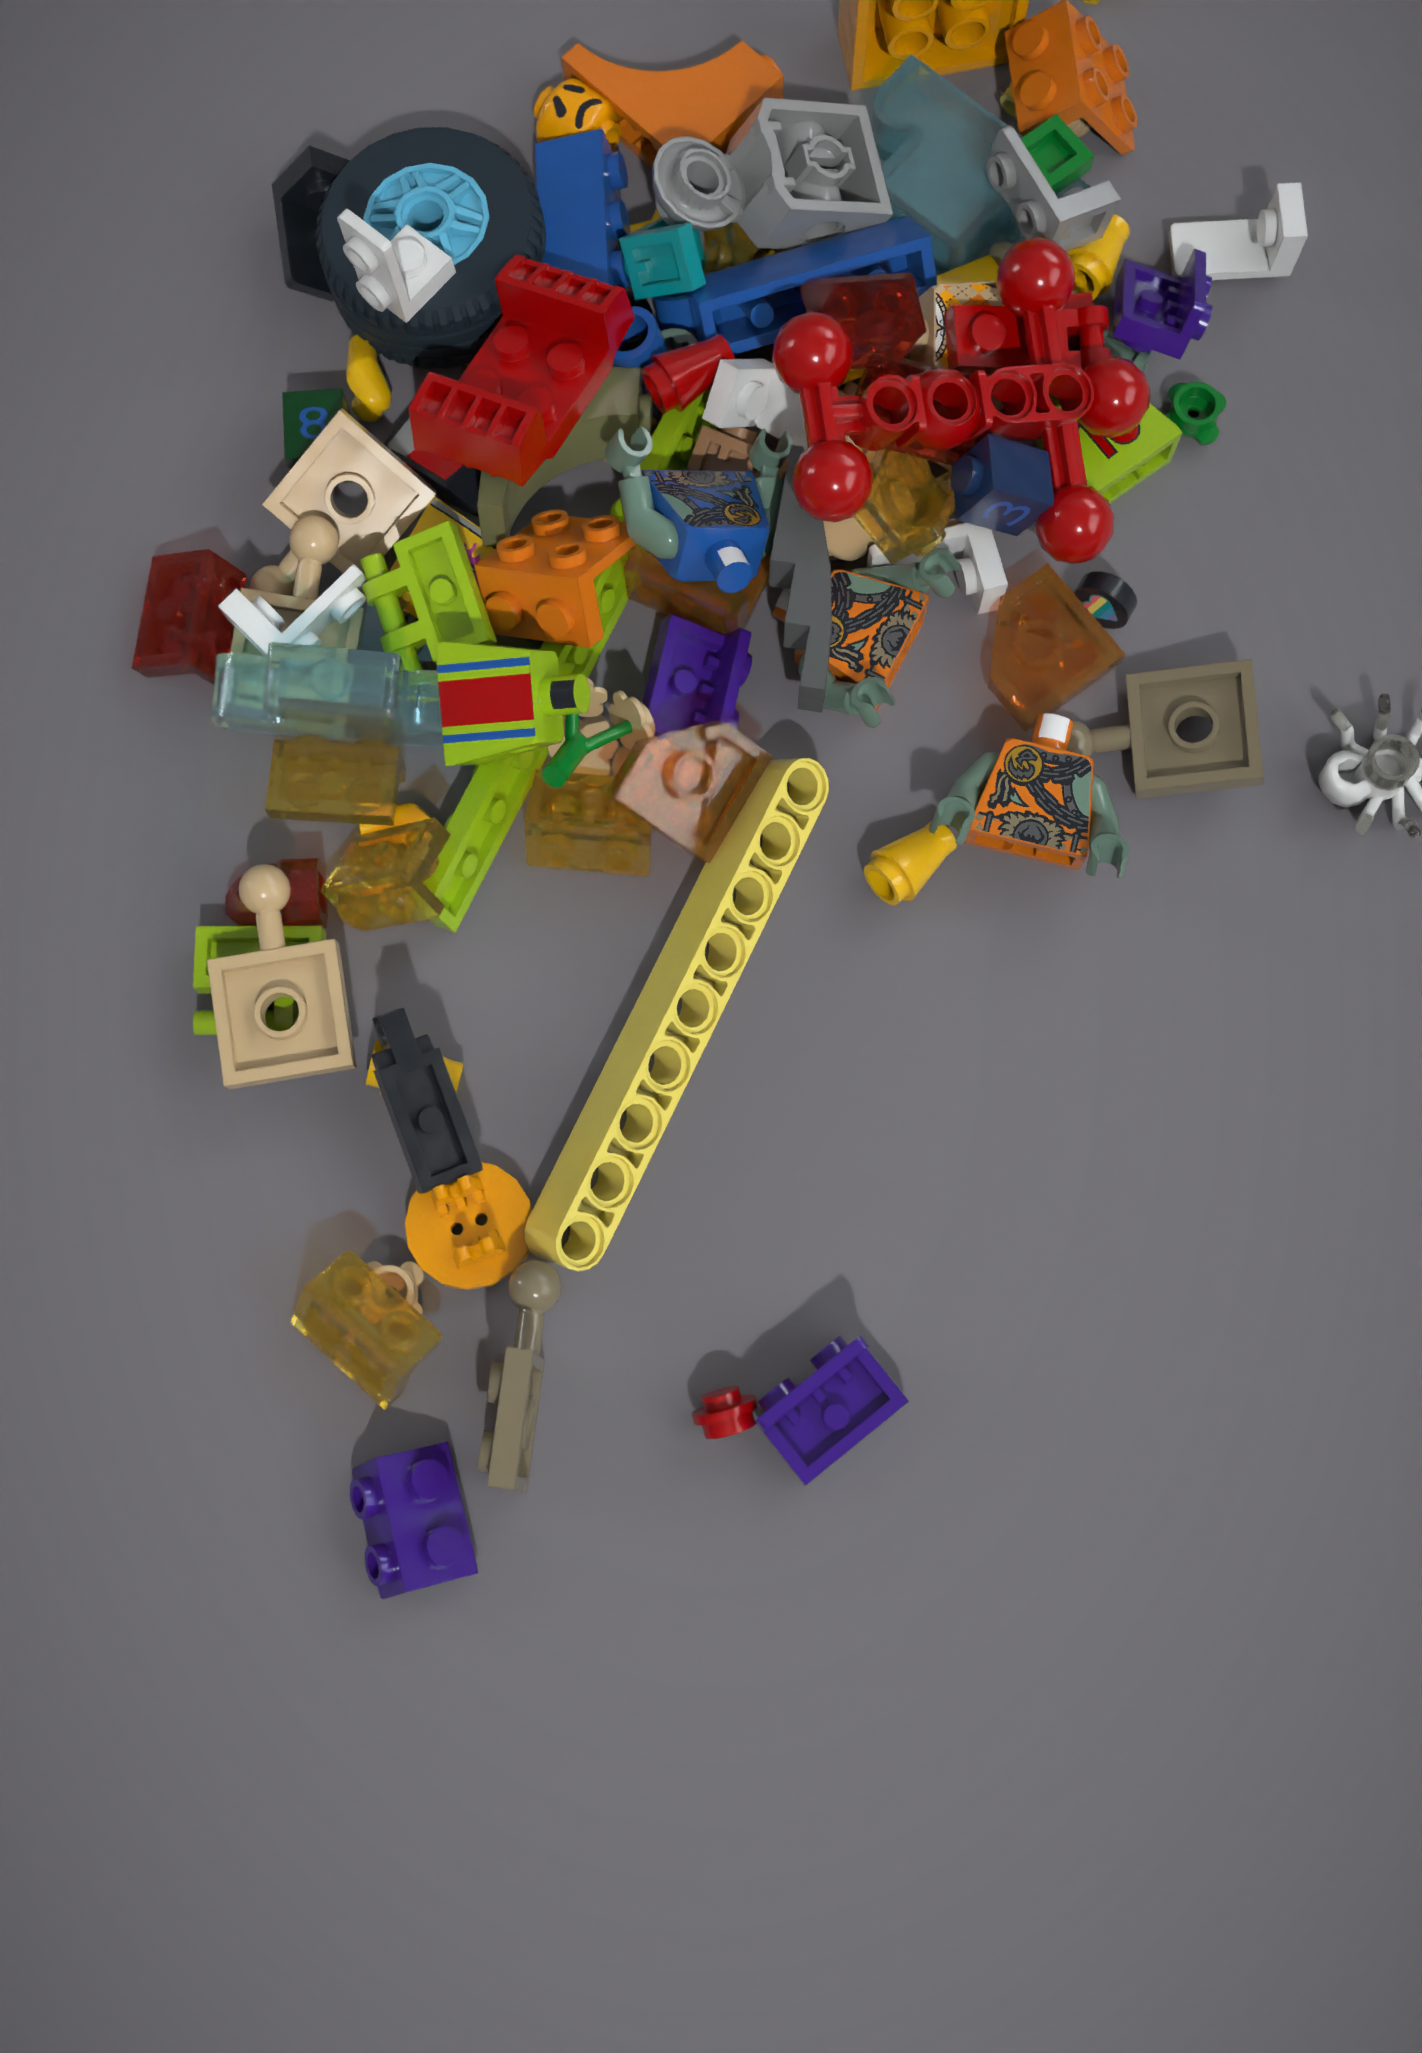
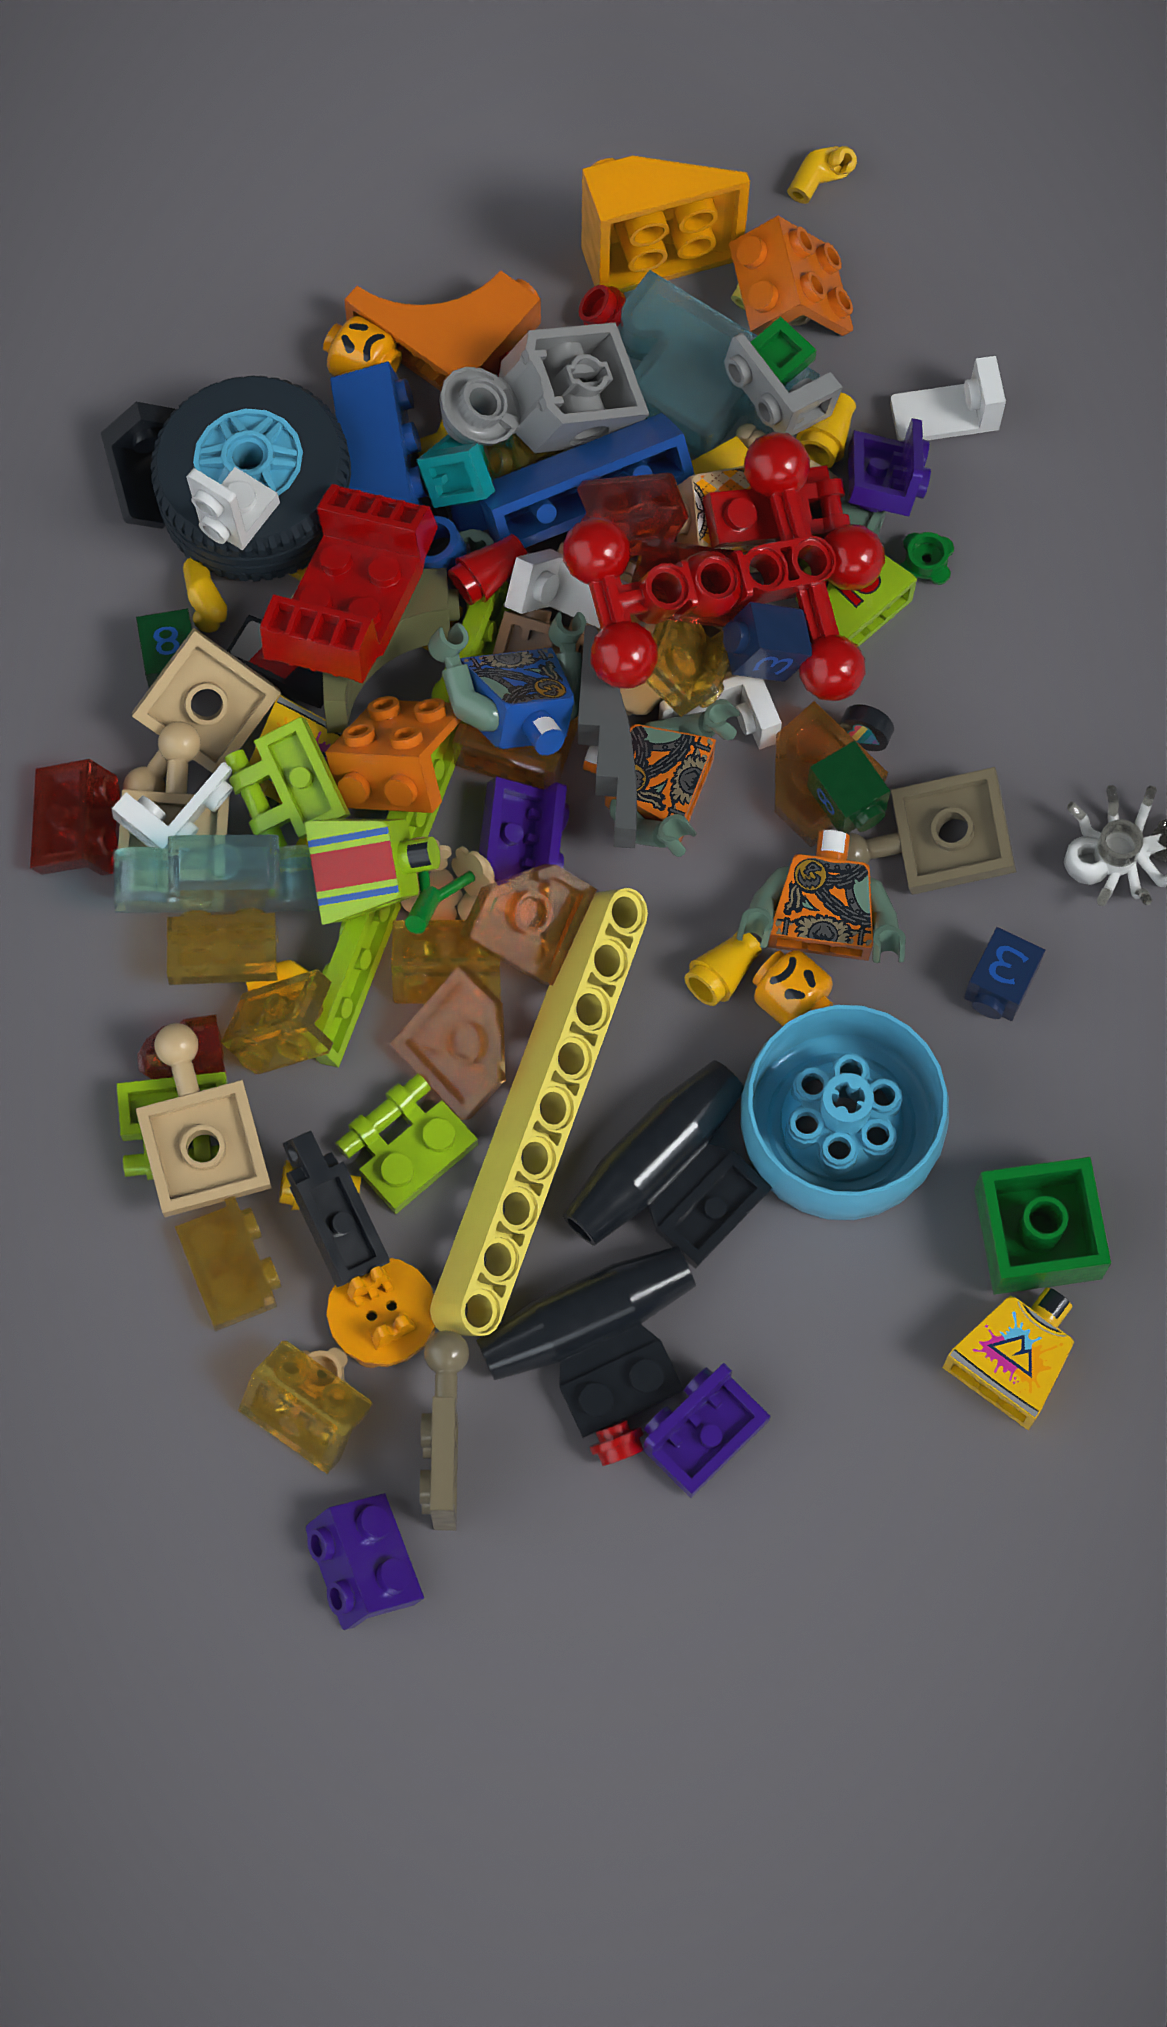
camera: 10 degrees left, 5 degrees down
none -> clear yellow bracket [175,1196,282,1332]
none -> lime plate [335,1073,478,1214]
none -> clear orange plate [390,965,506,1120]
none -> black plate [476,1246,696,1438]
none -> black plate [563,1060,772,1269]
none -> red plate [578,285,626,327]
none -> medium azure wheel [741,1005,949,1220]
none -> light orange head [752,950,833,1027]
none -> dark green brick [807,740,891,834]
none -> yellow torso [942,1287,1074,1430]
none -> dark blue brick [964,927,1046,1021]
none -> green brick [974,1157,1111,1295]

